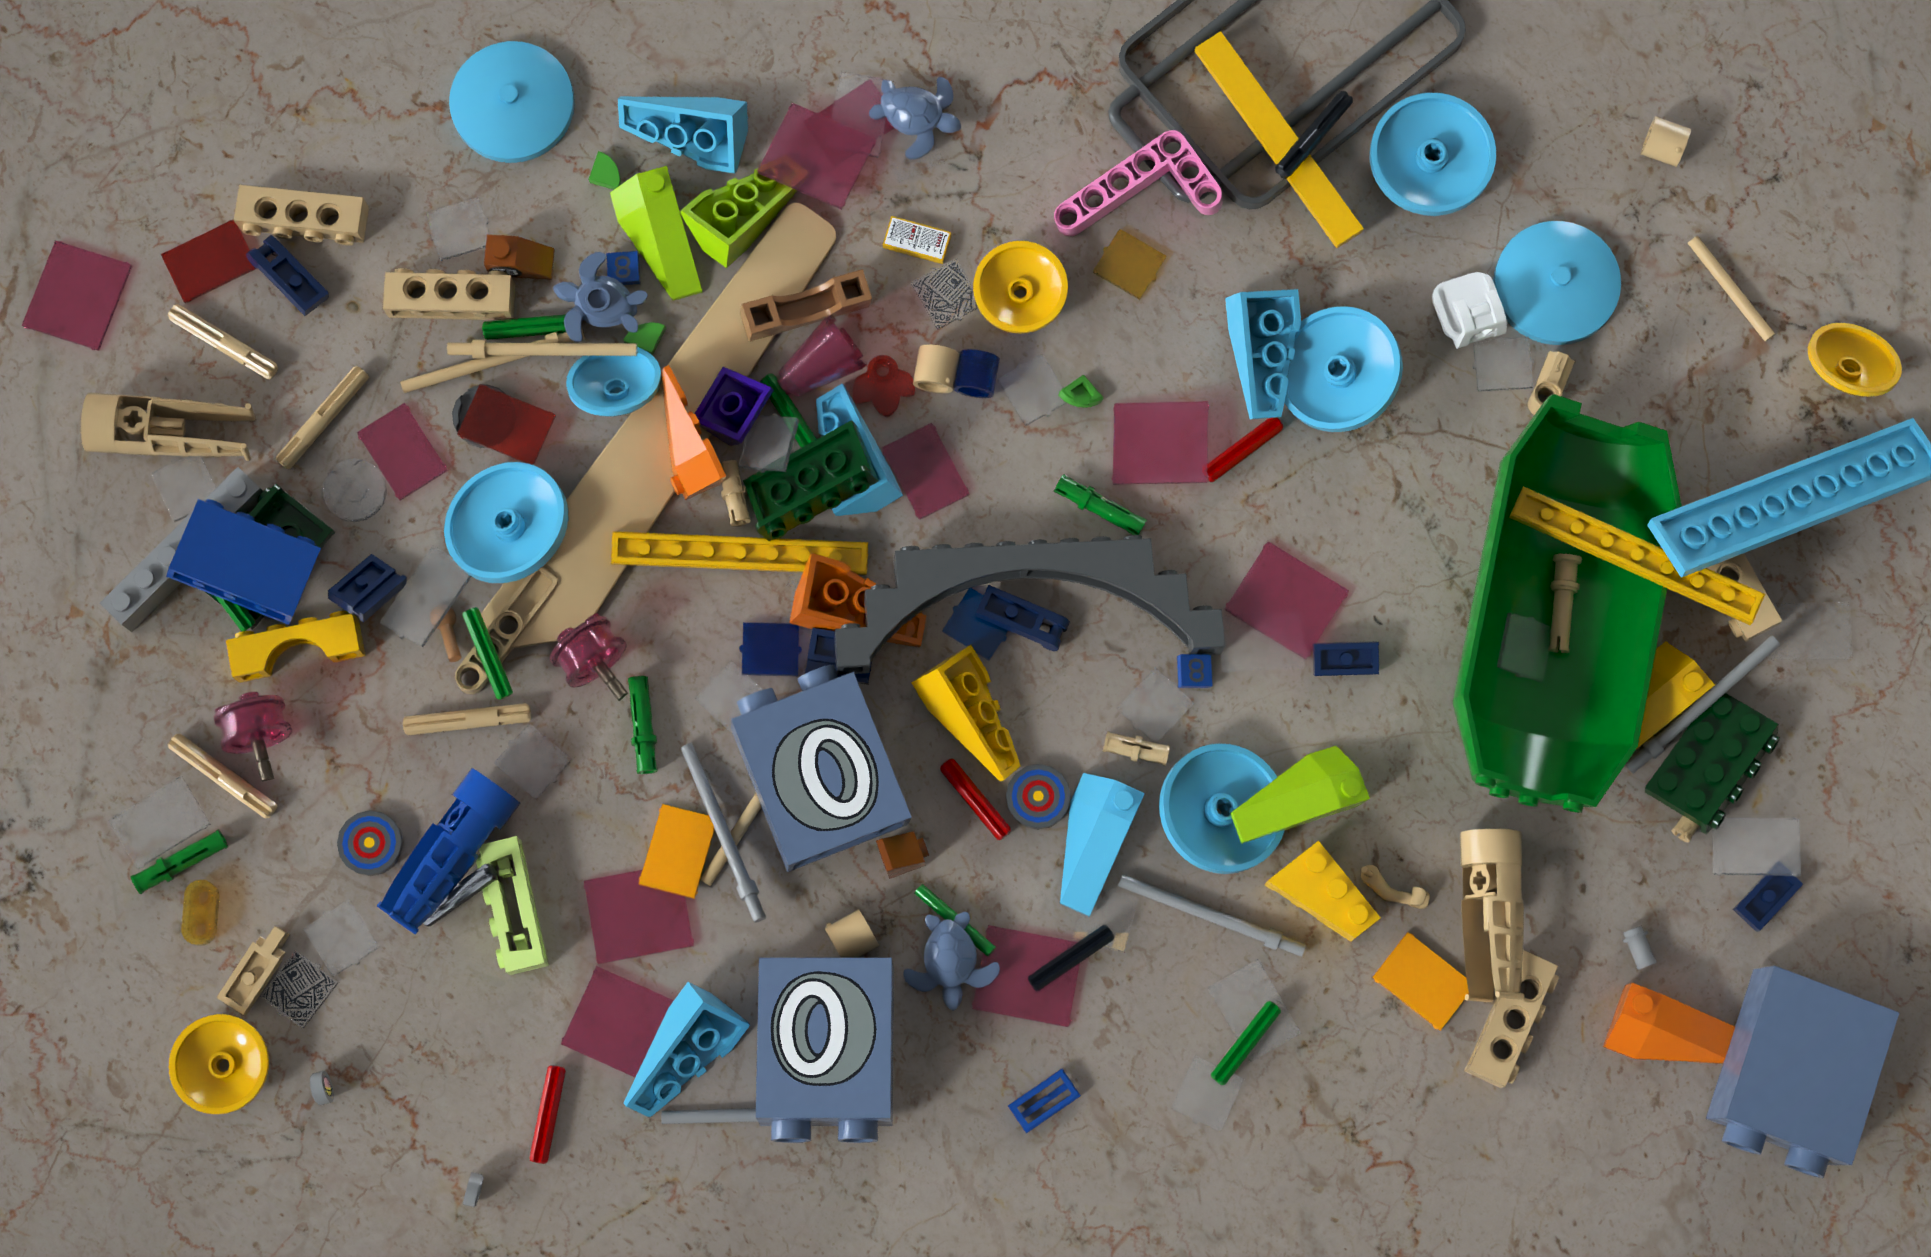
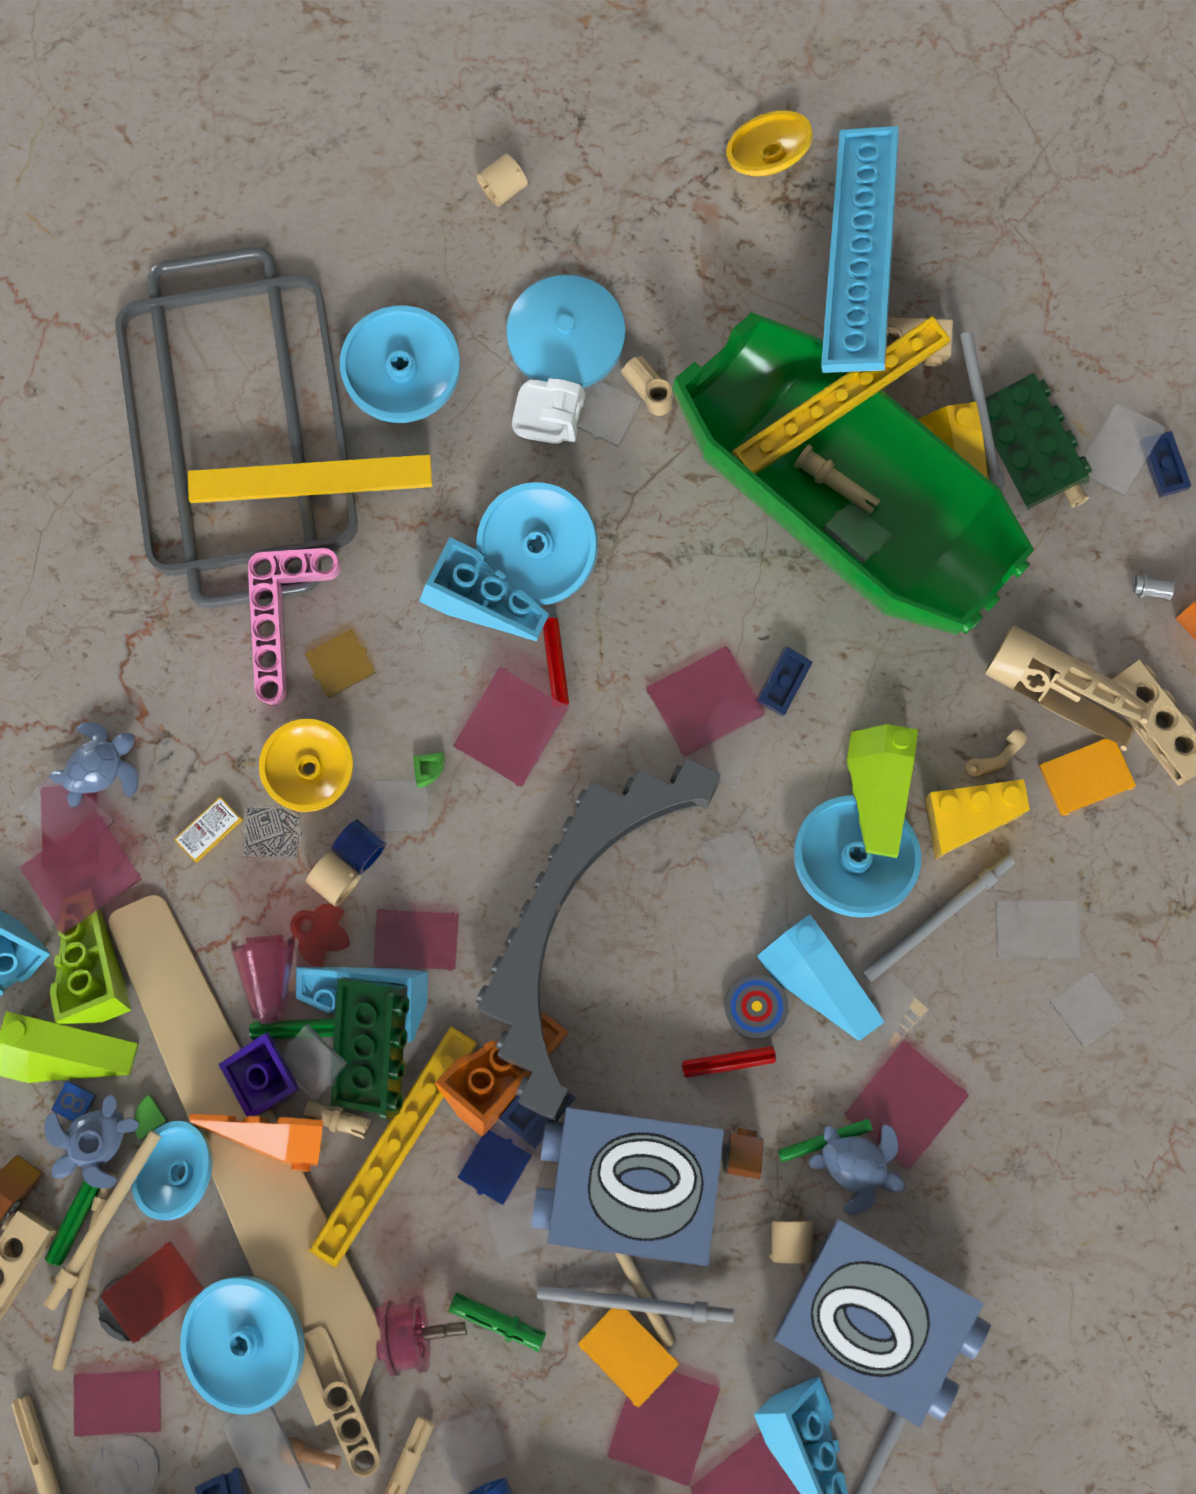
camera: 60 degrees left, 0 degrees up
green axle [462,607,513,700] -> none
medium nougat arch [740,269,872,342] -> none
yellow wedge [911,644,1021,781] -> none
clear blue piece [942,588,1008,661] -> none
dark blue plate [975,585,1070,651] -> none
blue tile [1008,1069,1081,1134] -> none
black axle [1028,925,1114,991] -> none
green pin [1054,474,1147,535] -> none
tan pin [1103,731,1170,766] -> none
blue tile [1177,654,1213,688] -> none
green axle [1211,1001,1281,1086] -> none
black axle [1275,91,1353,179] -> none
tan bar [1687,236,1775,342] -> none

